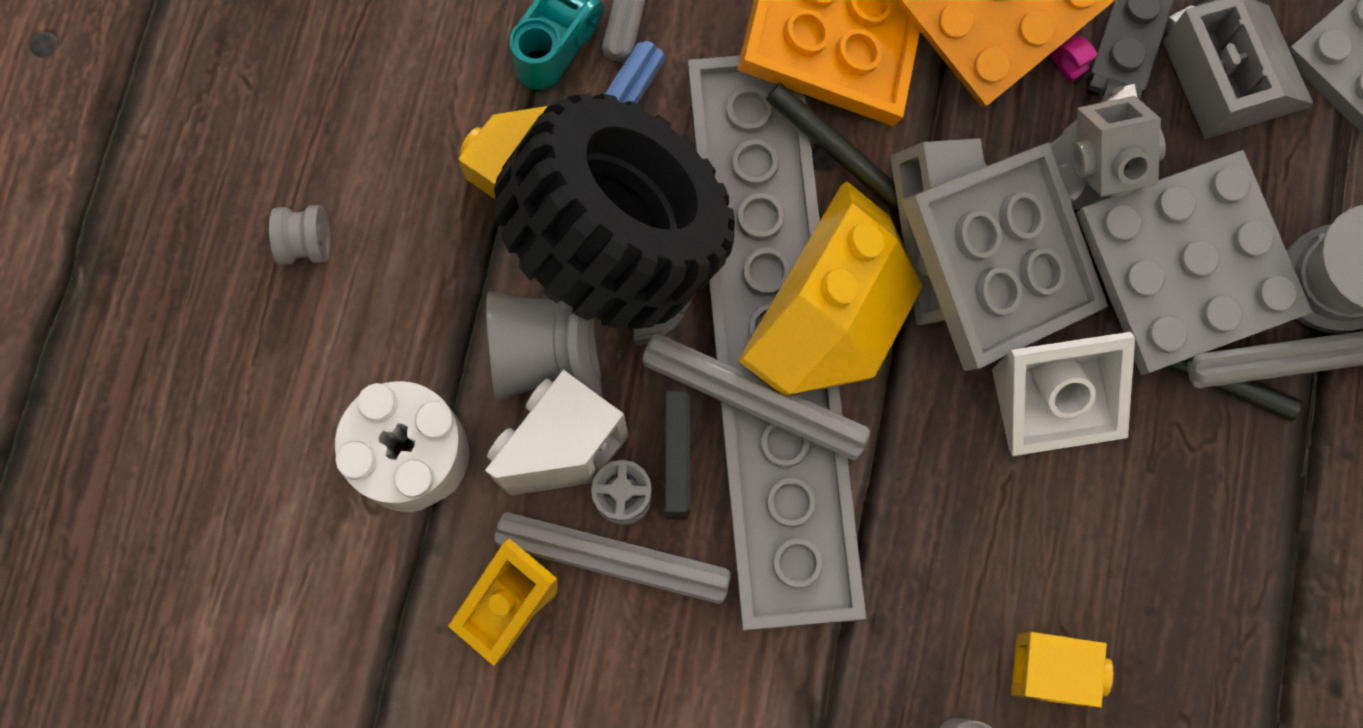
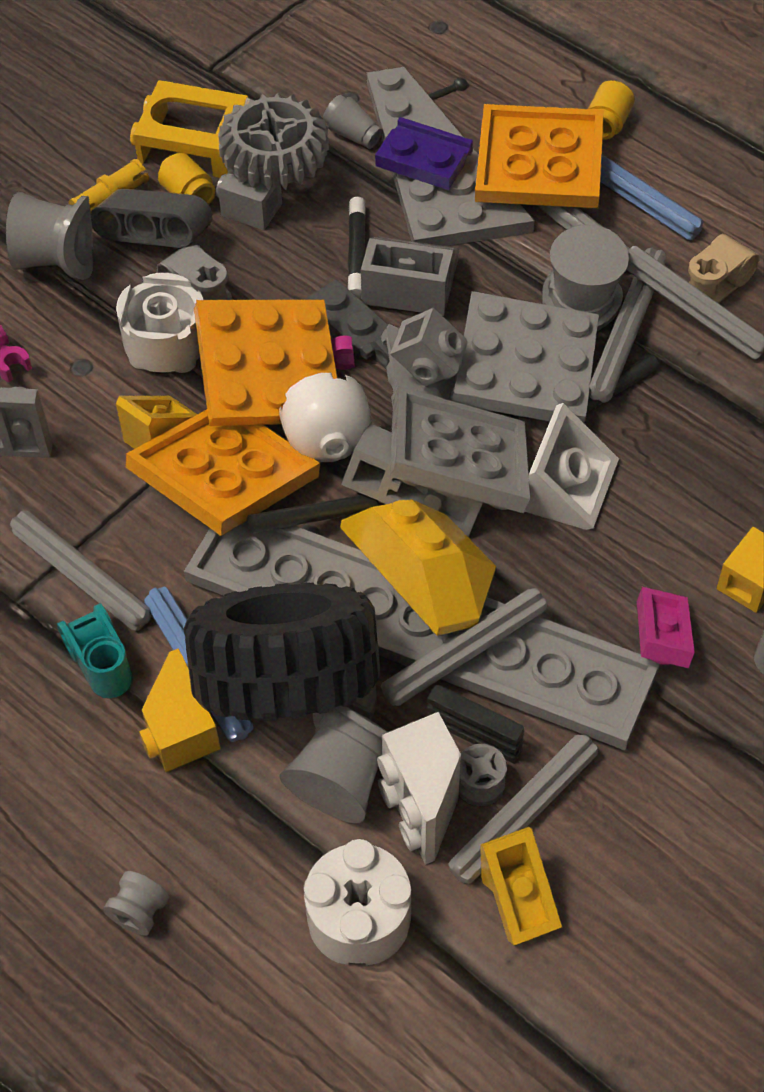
camera: 60 degrees left, 20 degrees down
none -> white cylinder [279,373,371,462]
none -> dark pink plate [636,587,695,668]

